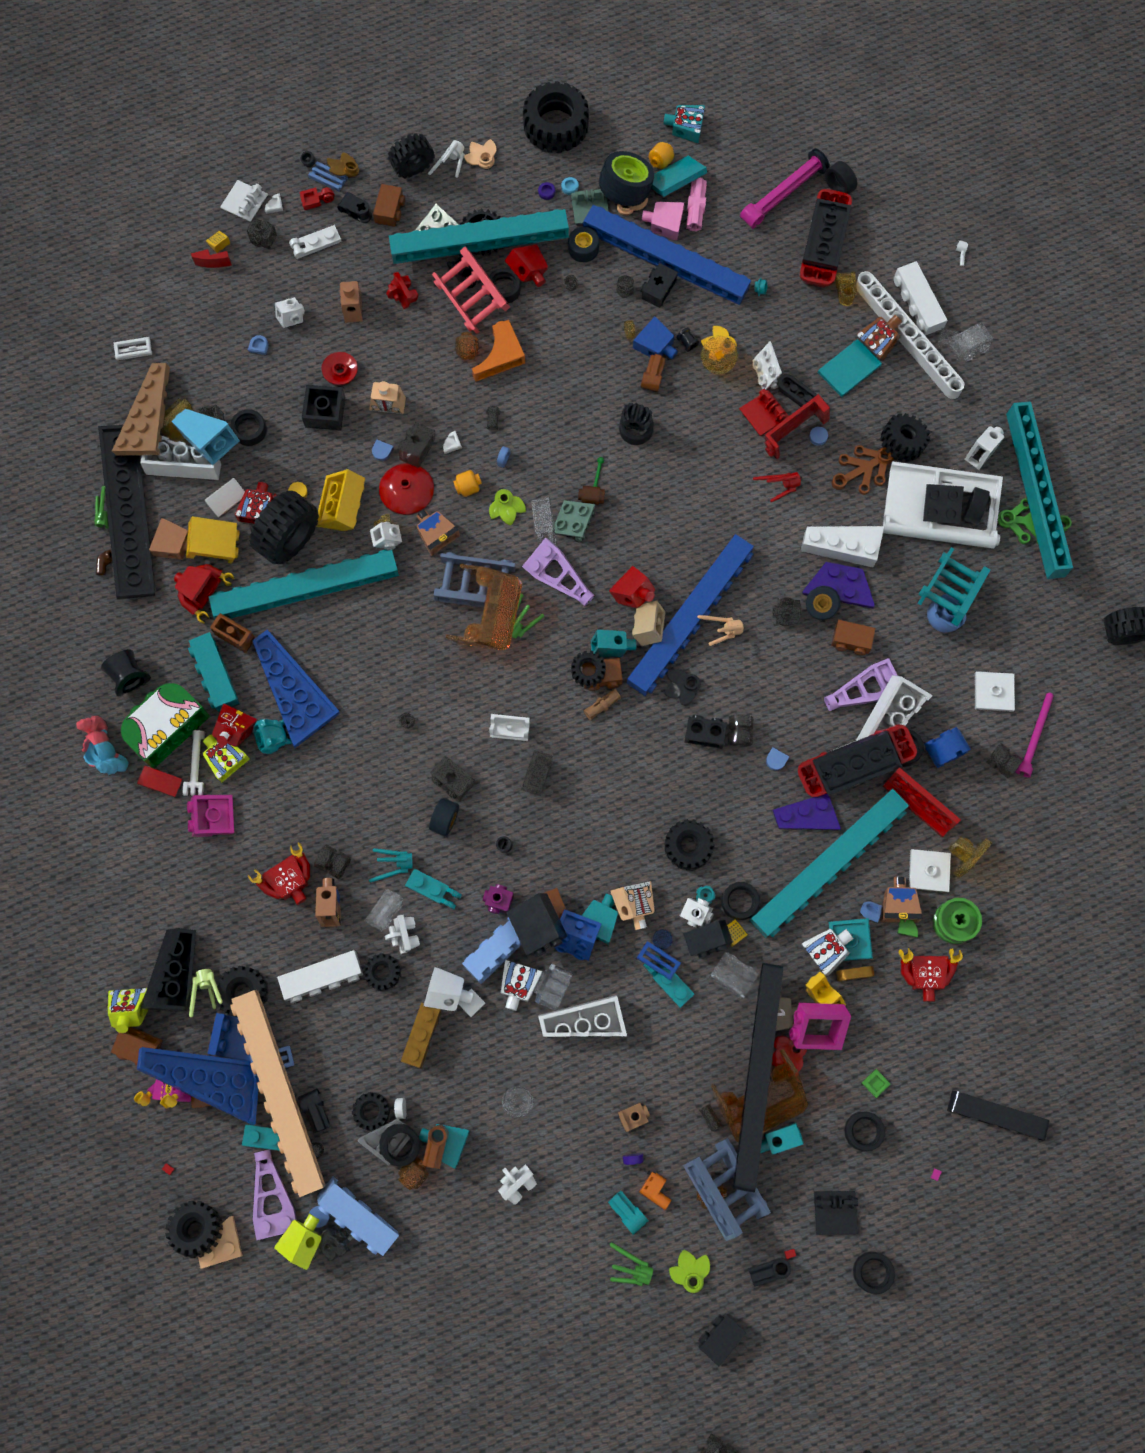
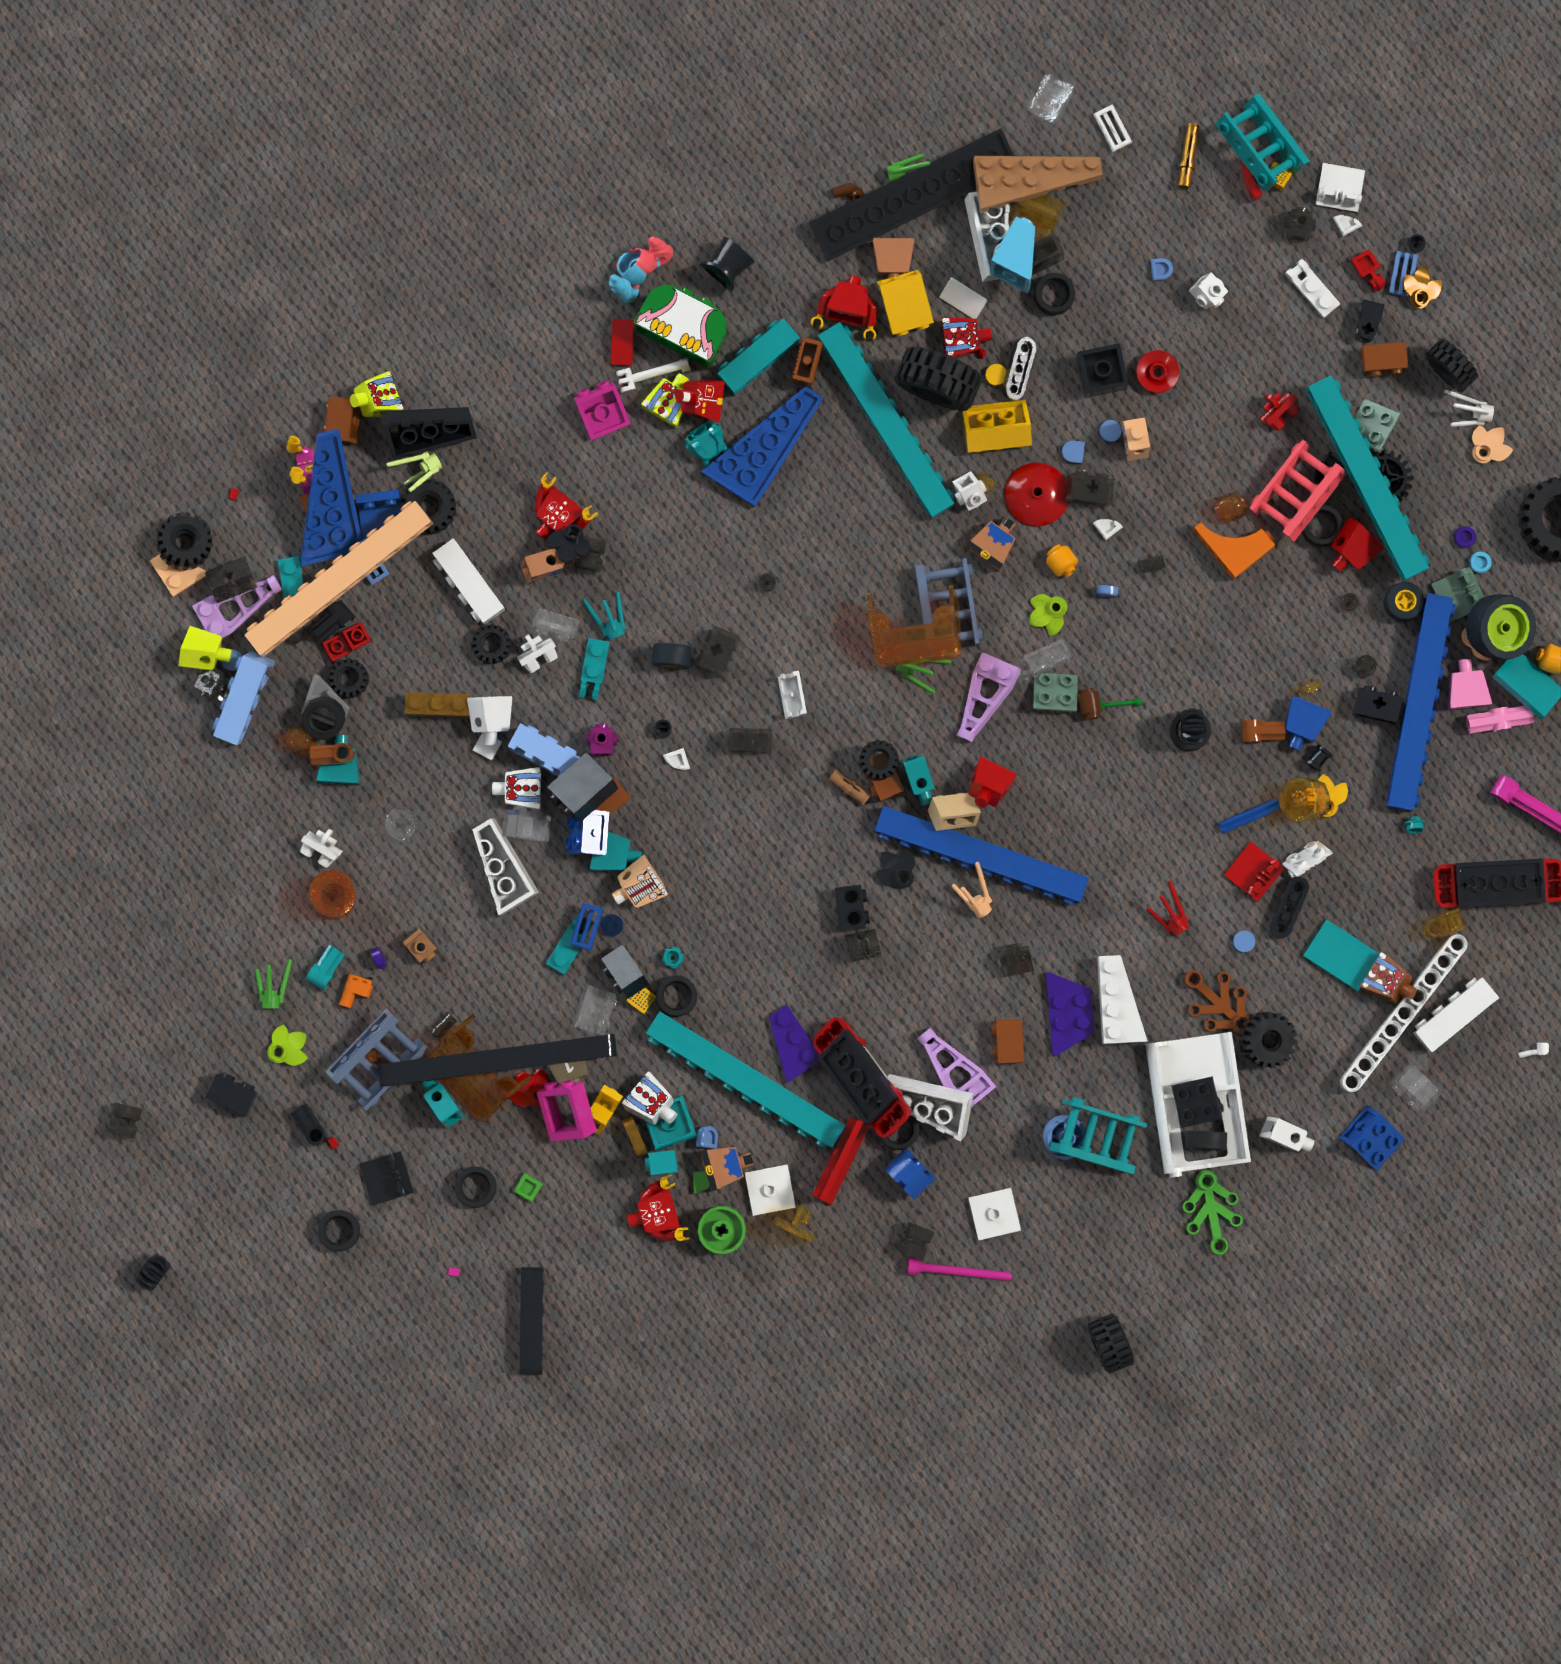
camera: 70 degrees right, 10 degrees up
nougat torso [340,281,363,323] -> none
white tile [394,1098,407,1119] -> none
black tyre [664,819,714,870] -> none
white brick [680,898,713,928] -> none
red panel [764,394,830,459] -> none
medium blue tile [766,747,789,771] -> none
black wheel [806,586,841,620] -> none
teal brick [1006,402,1073,579] -> none
none -> clear smoke brick [205,556,257,603]
none -> clear orange wheel [309,870,357,920]
none -> red slope [321,622,371,663]
none -> black plate [546,524,589,563]
none -> teal arch [645,1150,678,1176]
none -> white tile [663,748,690,770]
none -> plate [1002,337,1036,400]
none -> clear bracket [1028,73,1076,126]
none -> medium blue tile [1100,420,1122,442]
none -> pearl gold pin [1177,123,1200,189]
none -> teal fence [1215,93,1310,192]
none -> blue axle [1219,799,1281,833]
none -> blue bracket [1339,1105,1405,1171]

